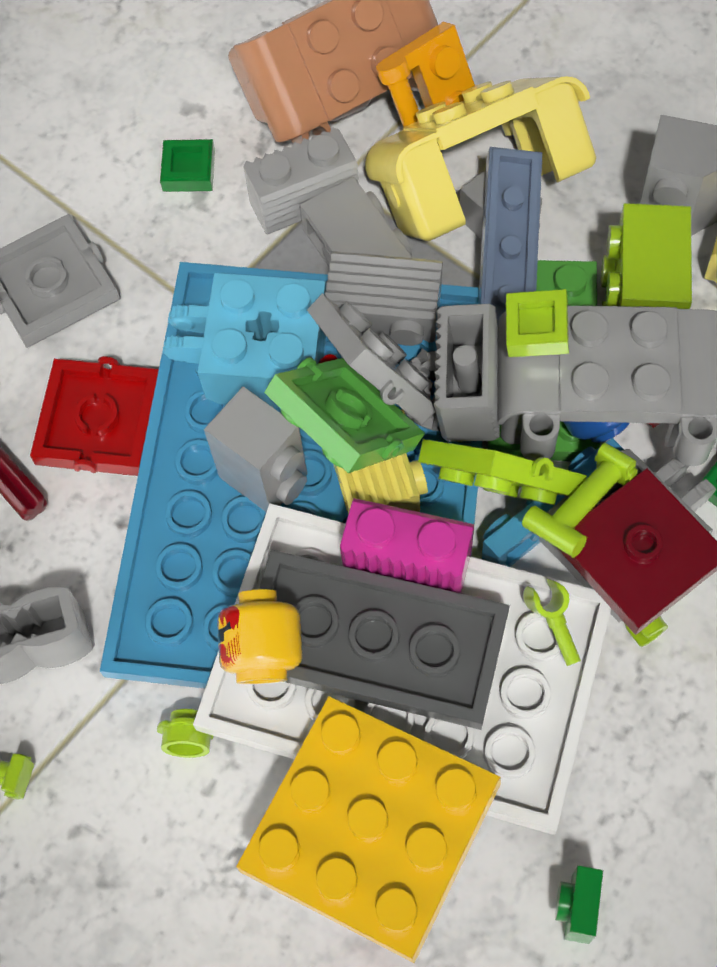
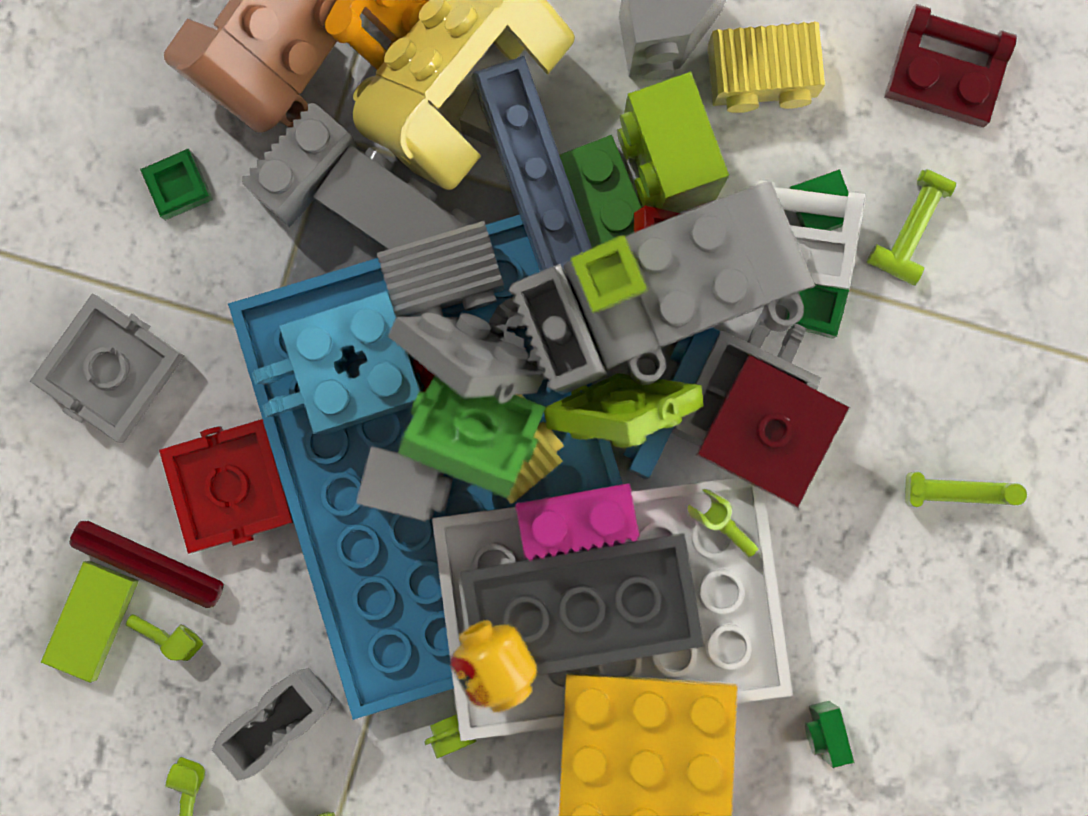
camera: 30 degrees left, 20 degrees up
lime piece [522,443,638,558] -> none

